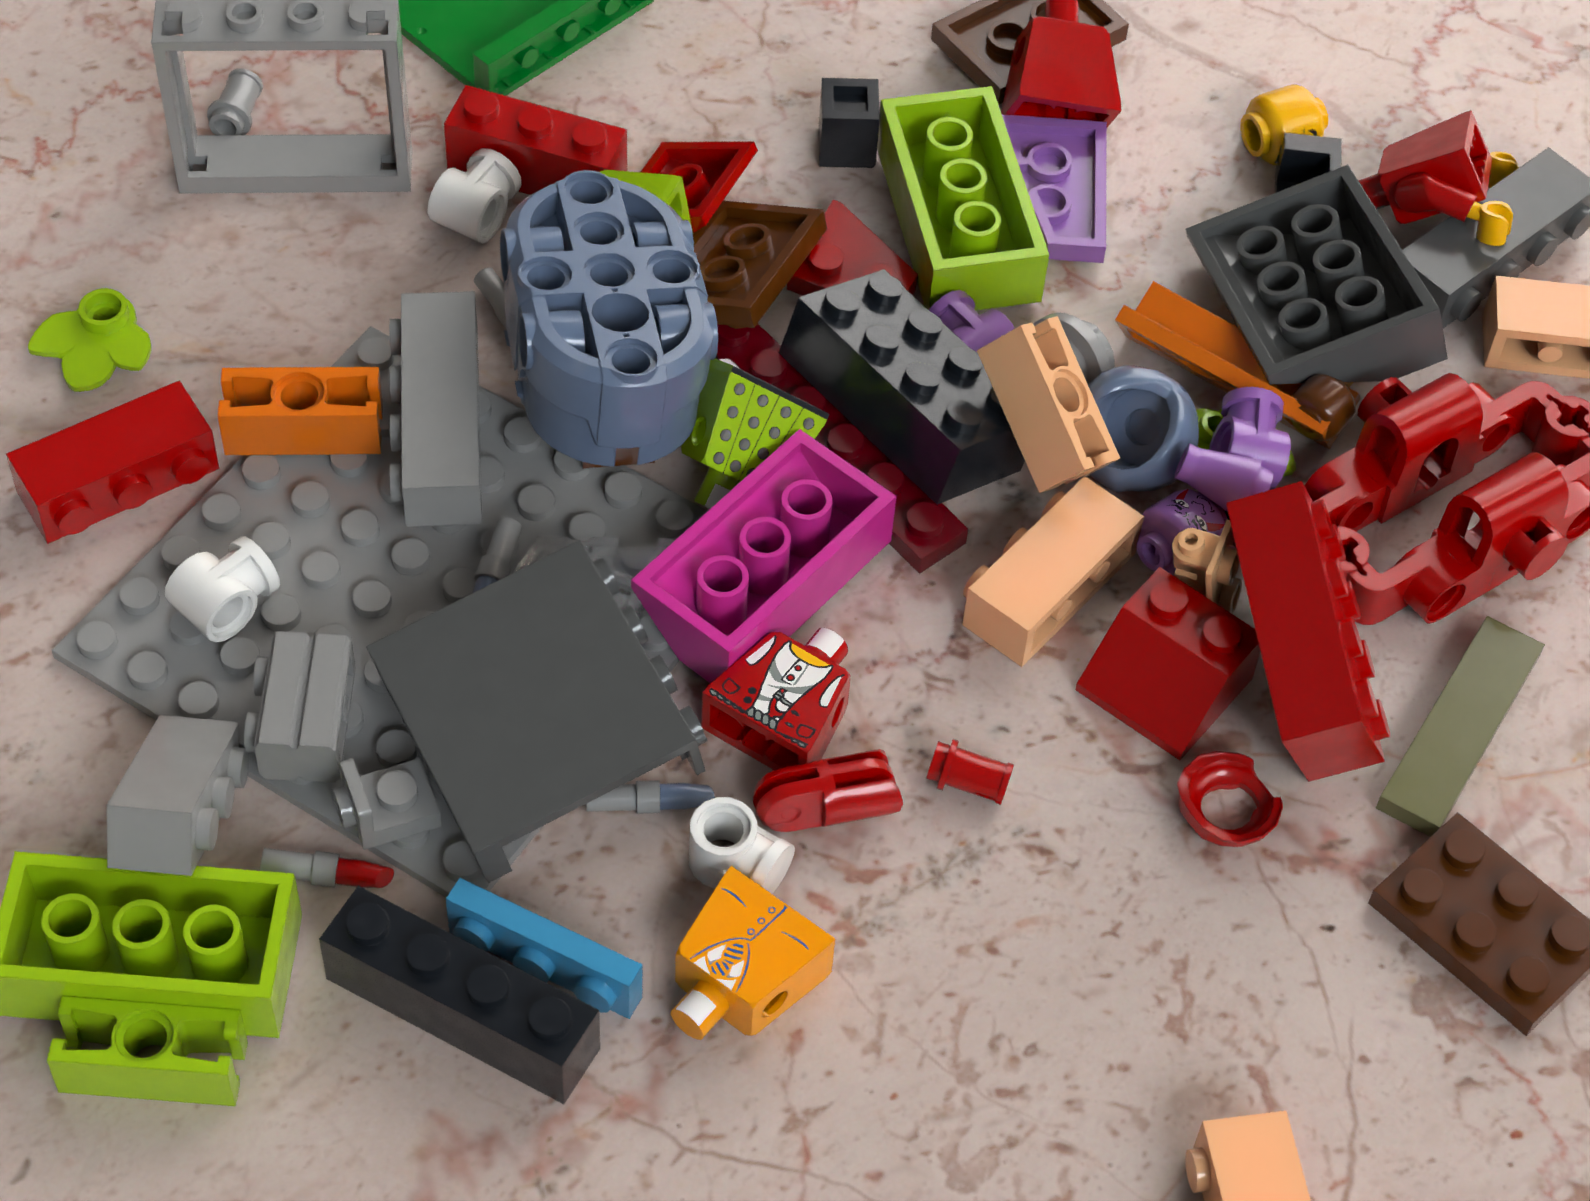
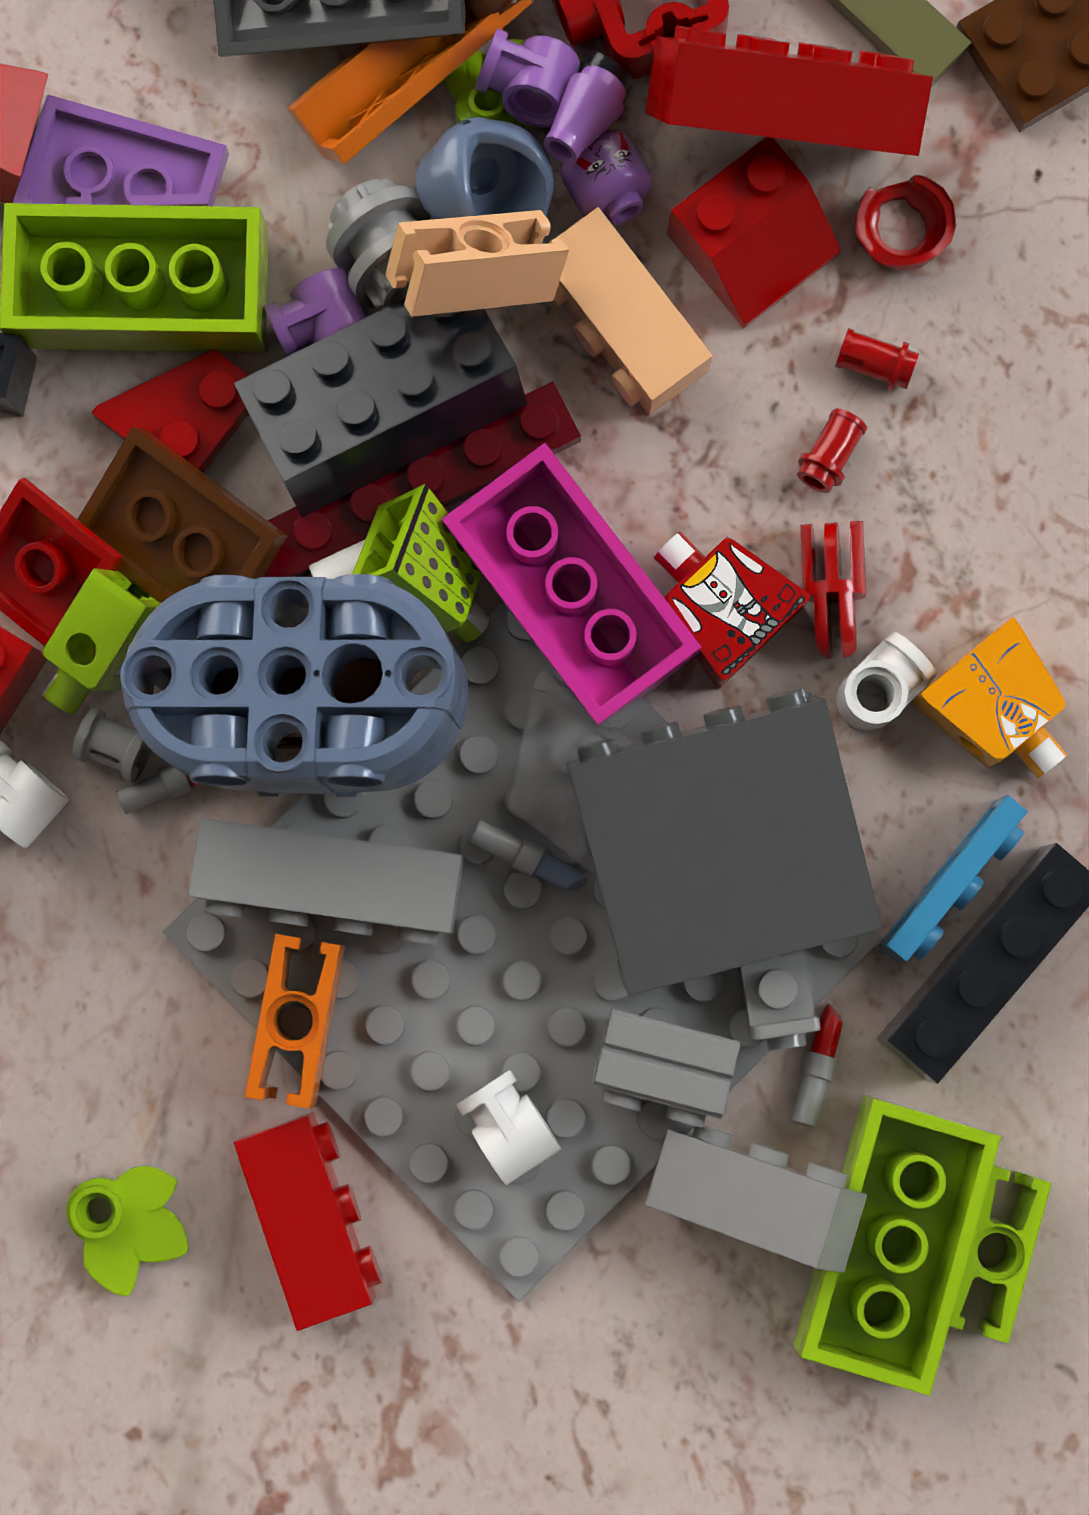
camera: 75 degrees left, 30 degrees up
light nougat hinge [1172,520,1242,614] -> none
none -> red pin [835,328,919,391]

